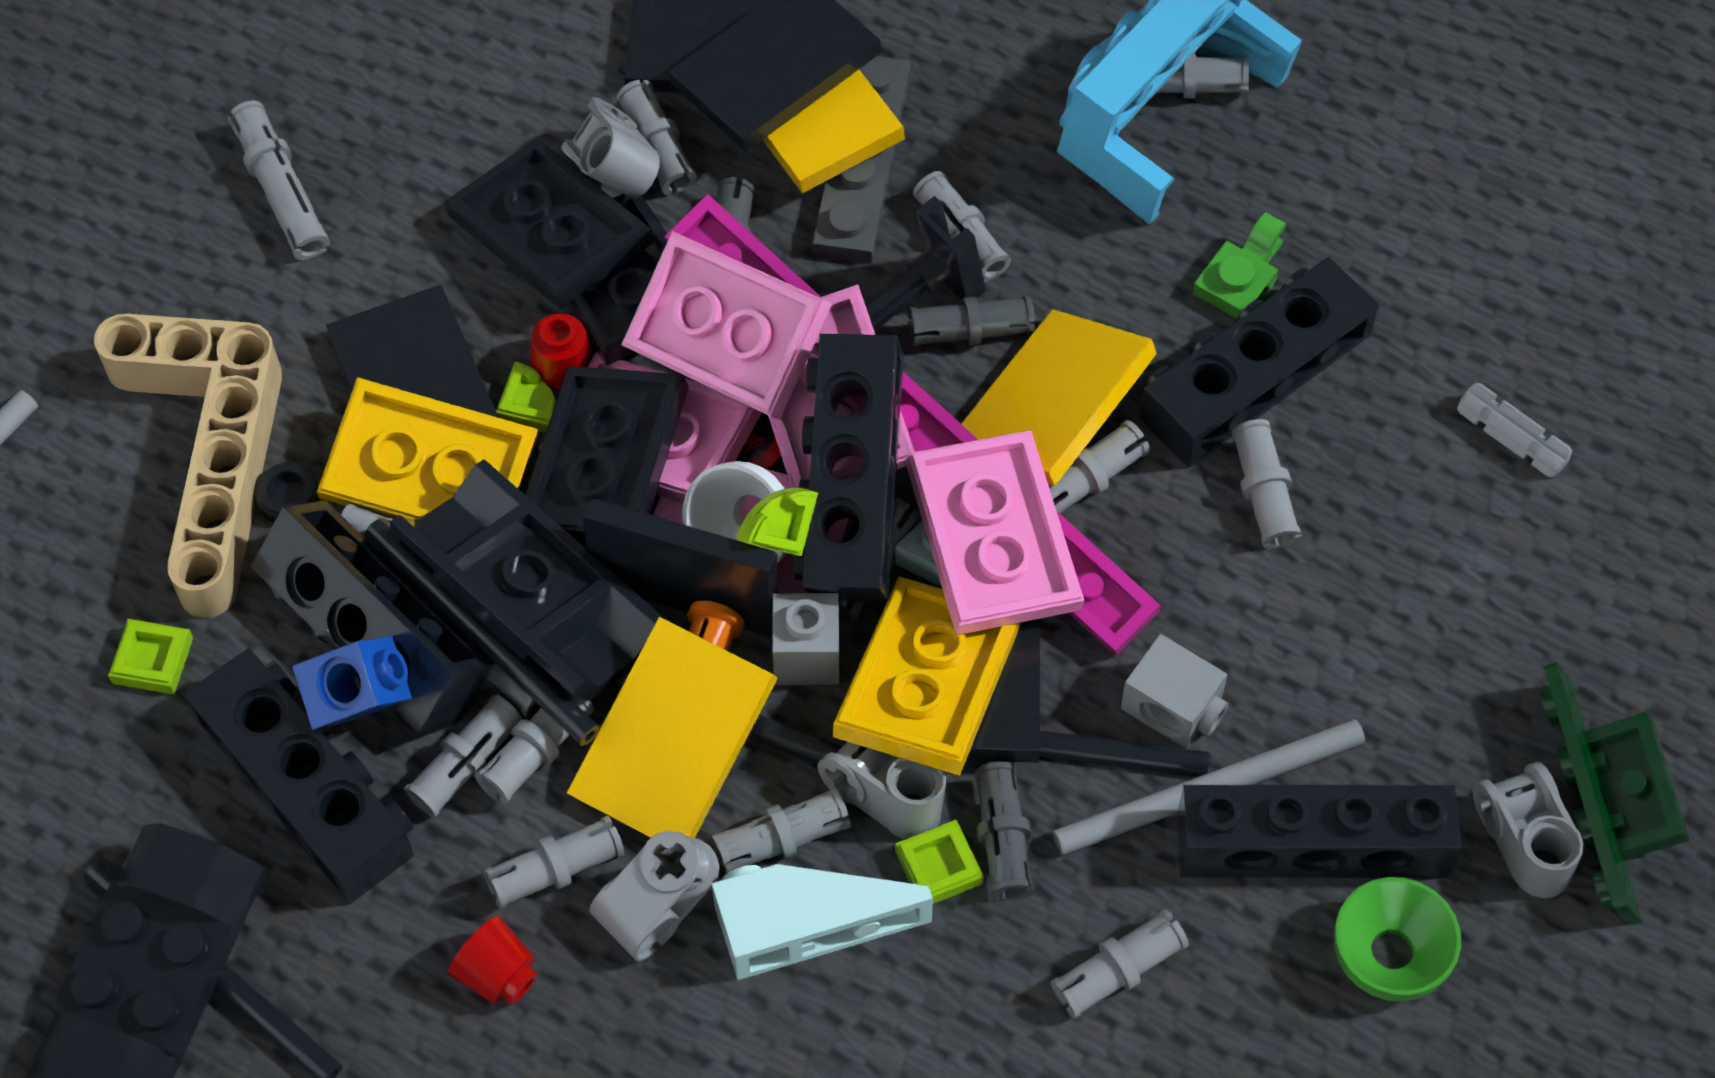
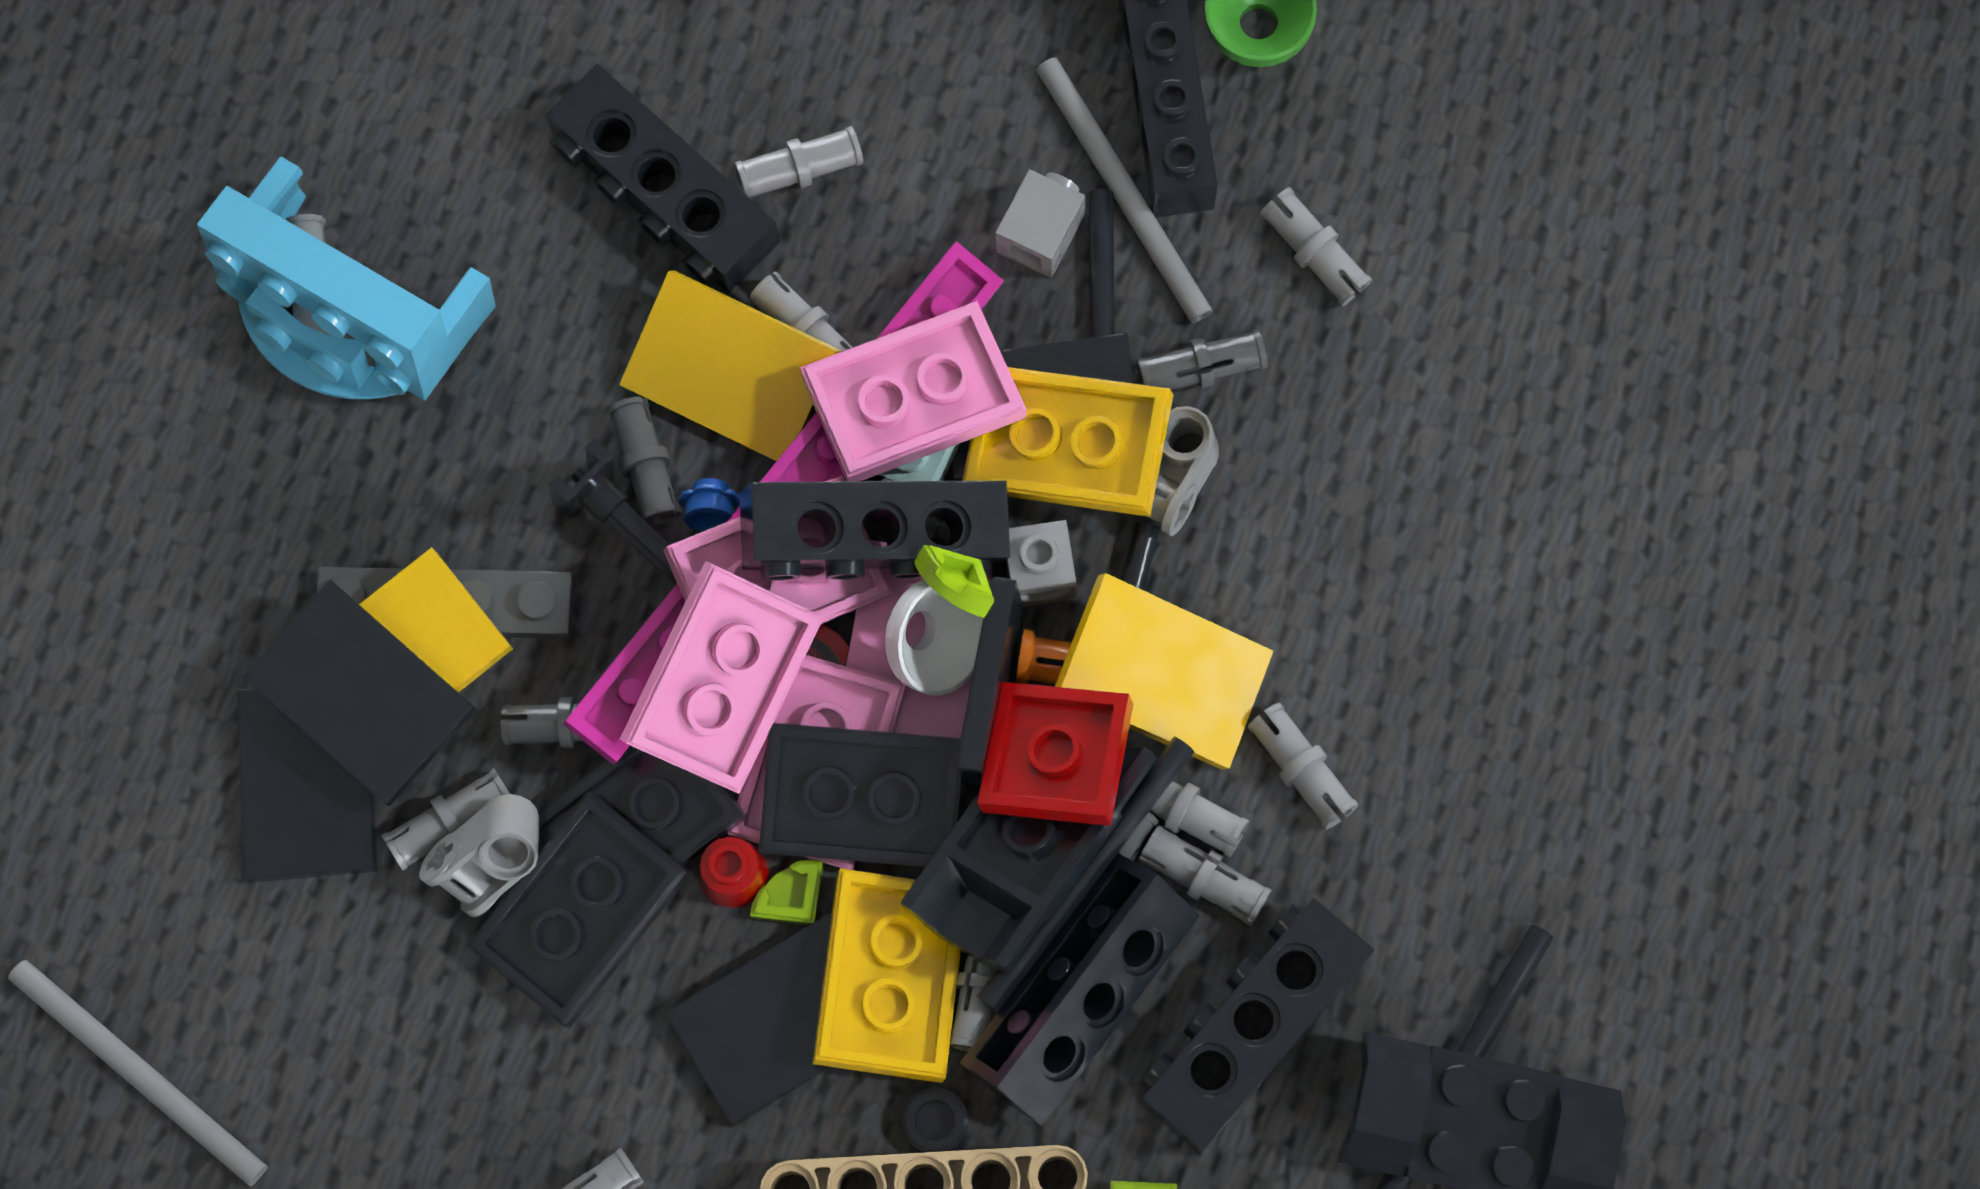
camera: 95 degrees left, 15 degrees up
blue brick [292,636,412,730] -> none
red hat [447,916,538,1005] -> none
light grey piece [589,830,720,961] -> none
light grey pin [711,788,851,875] -> none
light aqua slope [712,864,933,980] -> none
lime tile [895,820,984,904] -> none
light grey pin [913,171,1011,283] -> none
bright green plate [1193,212,1286,319] -> none
none -> blue plate [679,478,740,532]
none -> red plate [977,682,1134,826]

